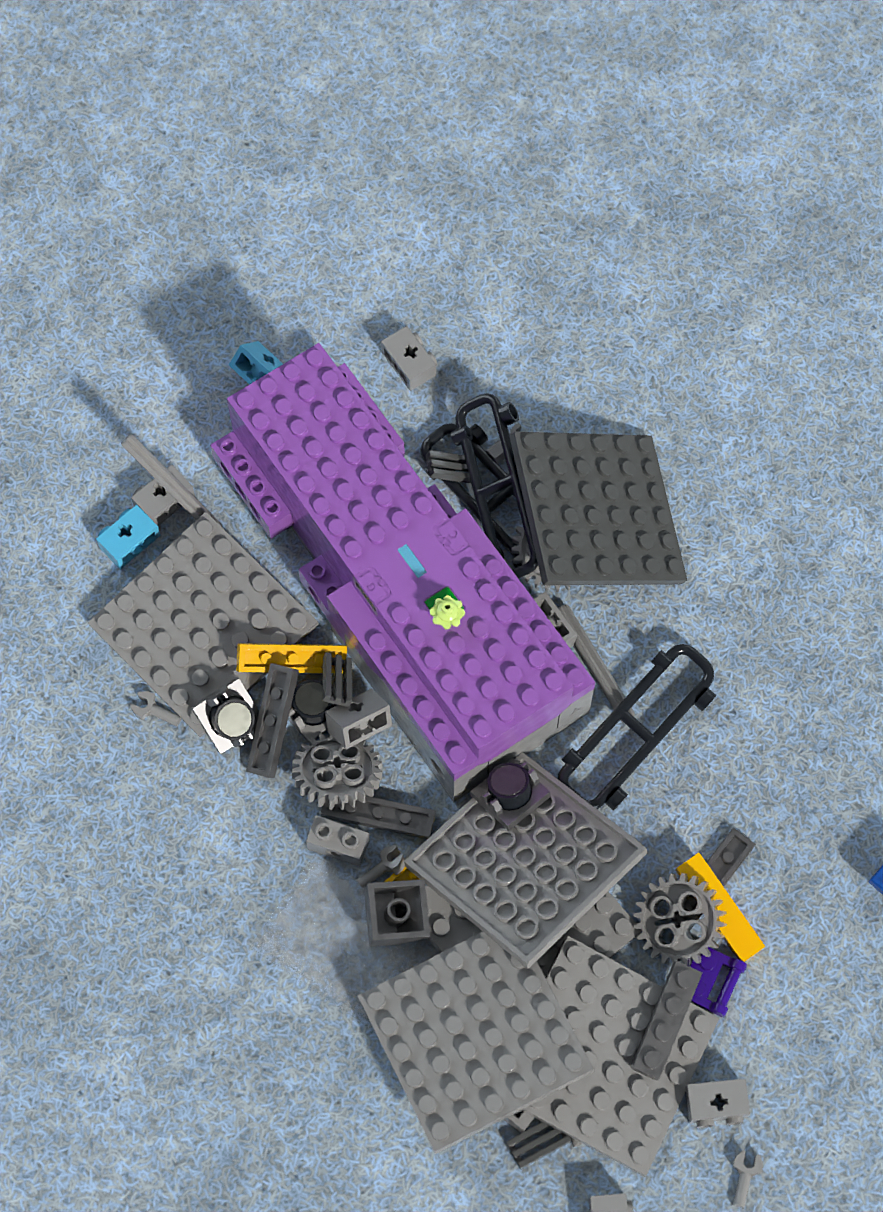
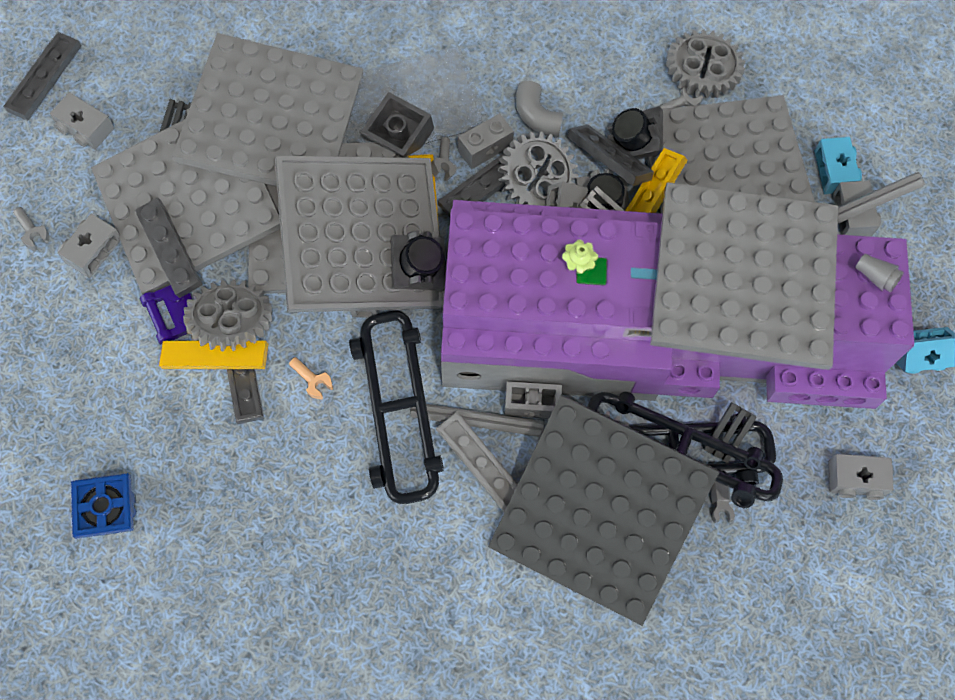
camera: 125 degrees right, 0 degrees up
none -> light nougat bar [289,357,333,400]
none -> light grey tile [436,412,518,513]
none -> light grey cylinder [516,81,563,137]
none -> light grey plate [650,182,838,370]
none -> light grey gear [666,29,746,98]
none -> light grey cone [856,253,904,292]

